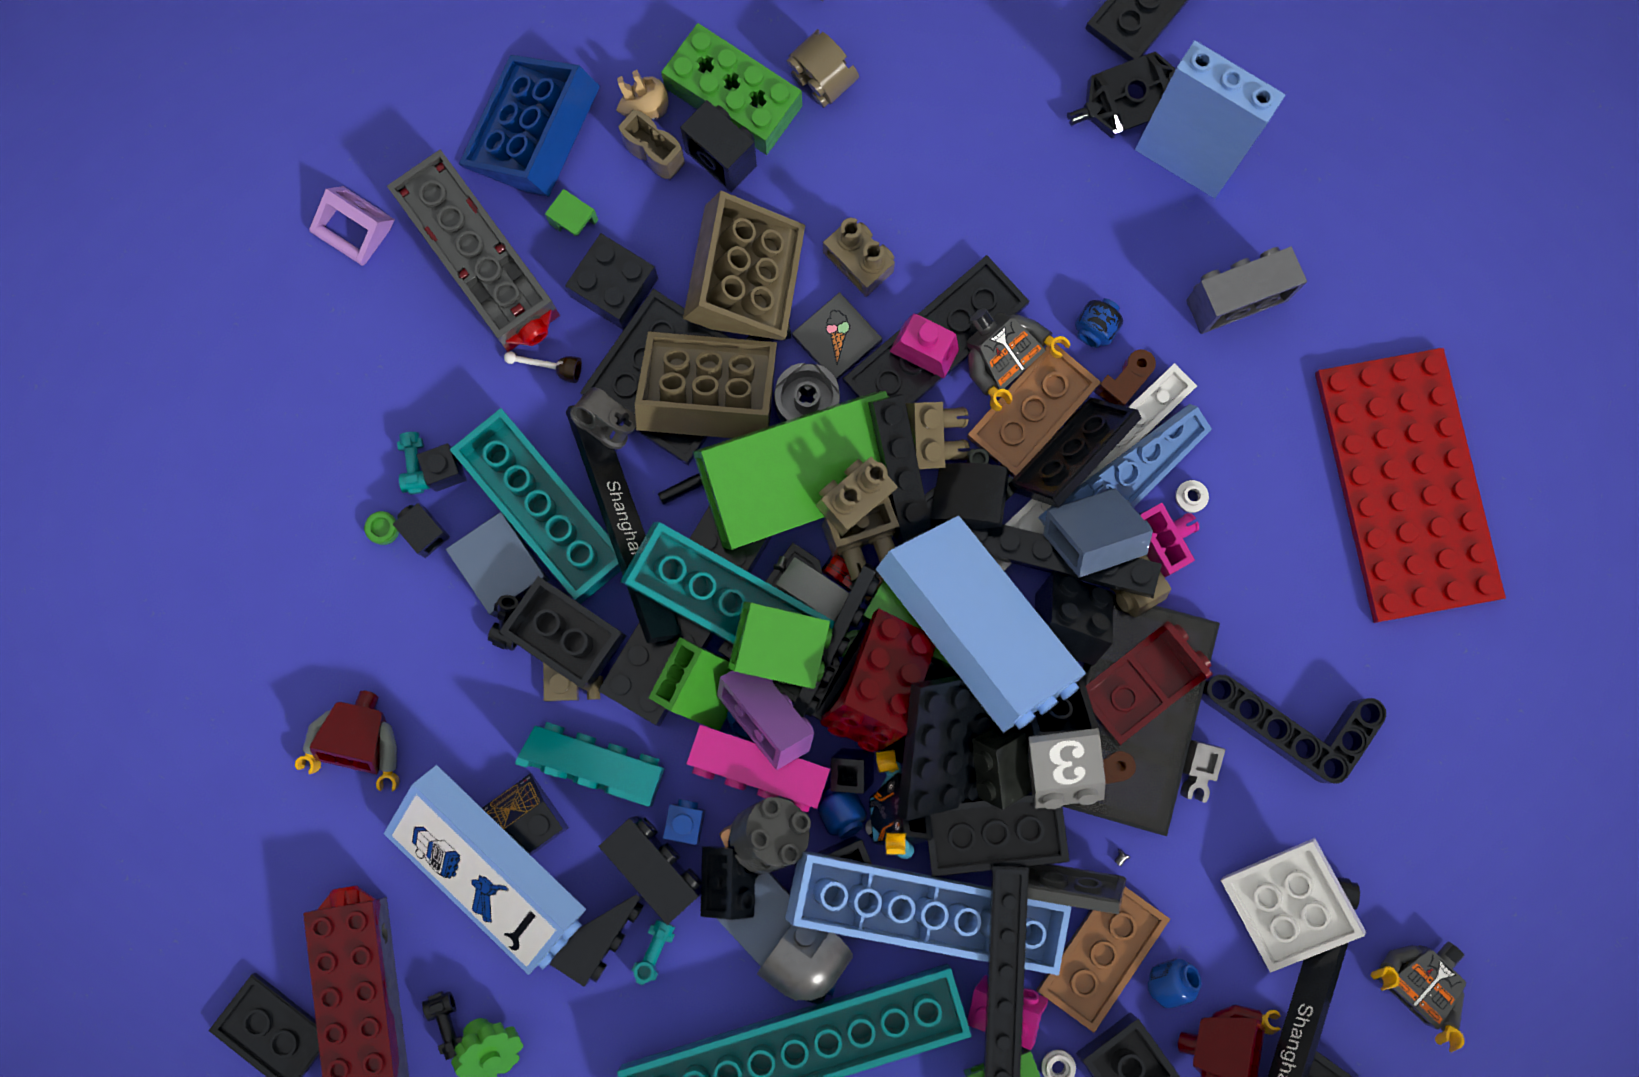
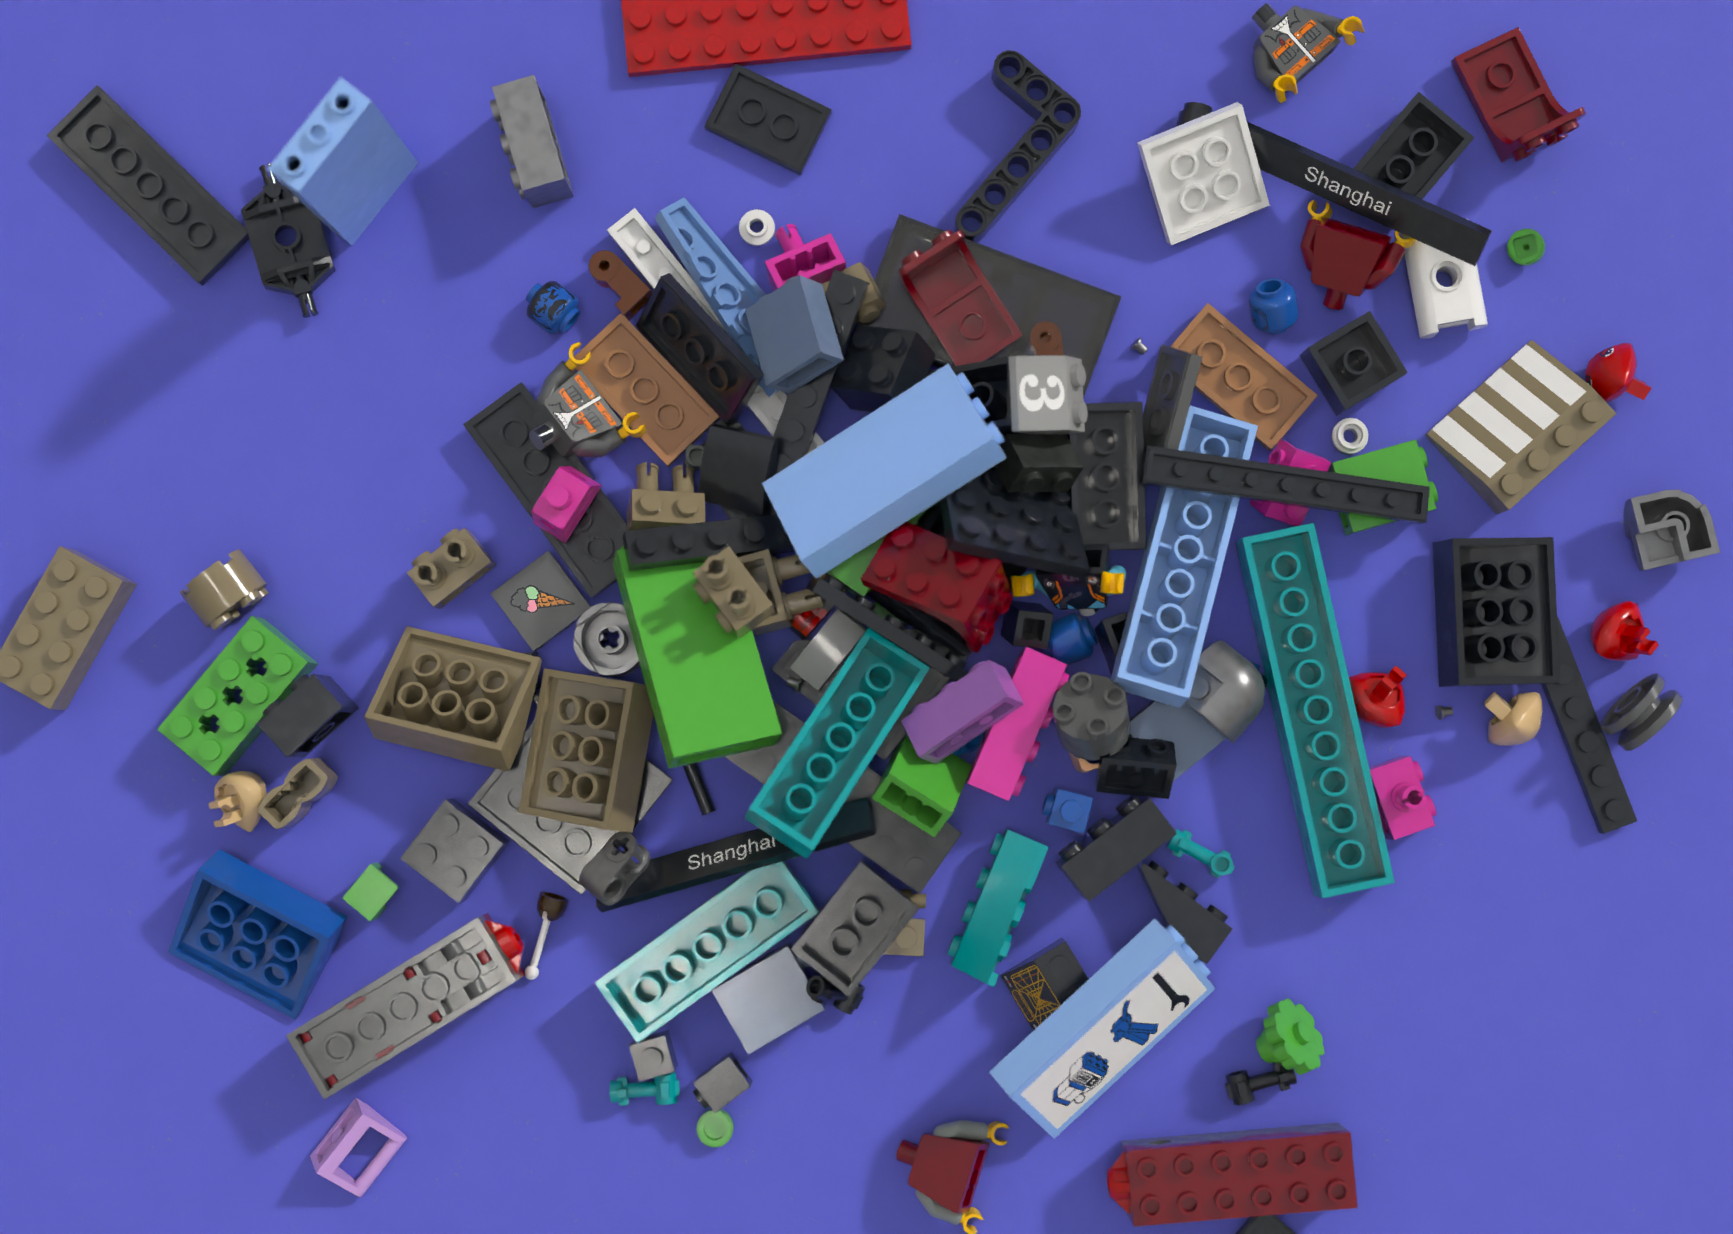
camera: 85 degrees left, 5 degrees up
bright green brick [728,601,832,689] -> none
flat silver plate [1180,740,1226,803] -> none
none -> black tile [704,64,832,176]

